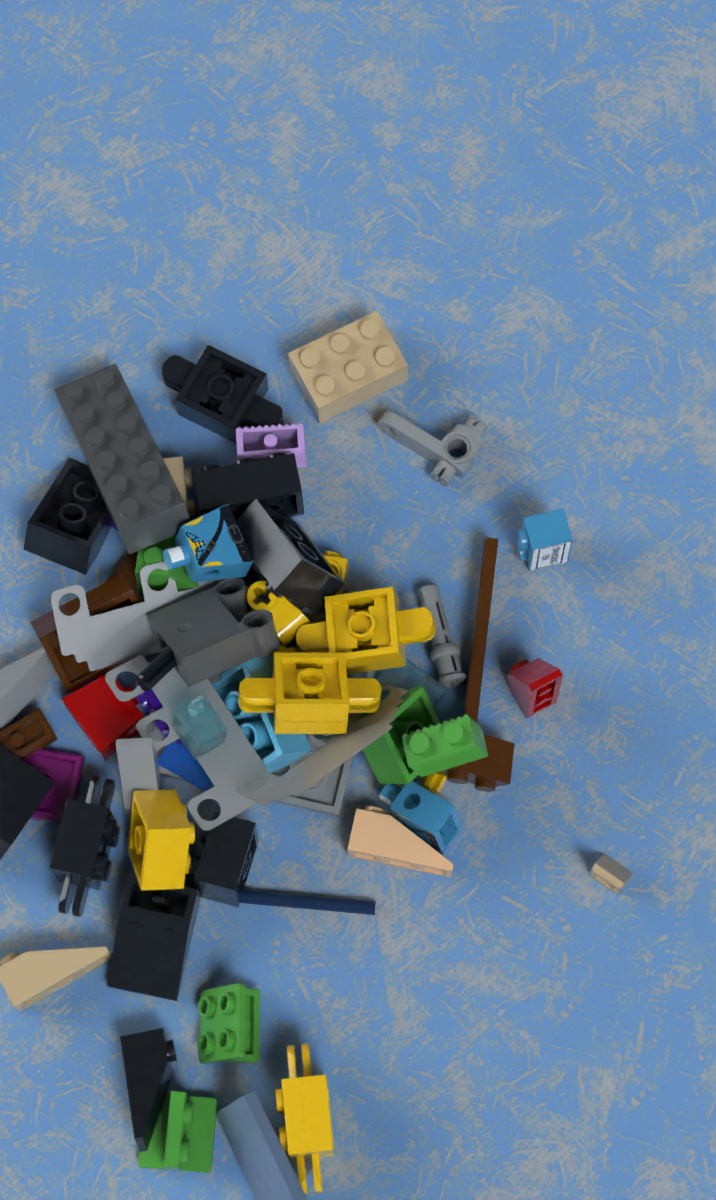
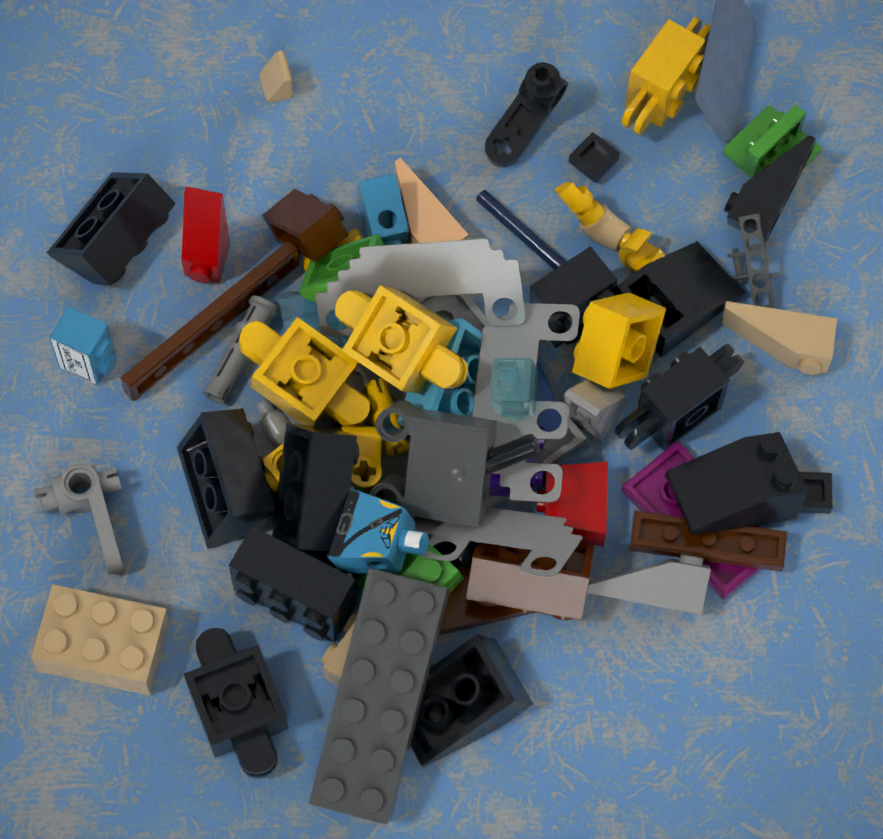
camera: 145 degrees left, 5 degrees down
bright green bracket [197,983,260,1064] -> none
lavender brick [236,423,307,467] -> none
bright green brick [402,714,488,777] -> none
none -> black slope [47,172,176,286]
none -> black slope [177,408,276,549]
none -> black piece [485,63,568,167]
none -> yellow piece [554,182,665,273]
none -> black plate [568,132,620,183]
none -> dark grey piece [727,213,779,308]

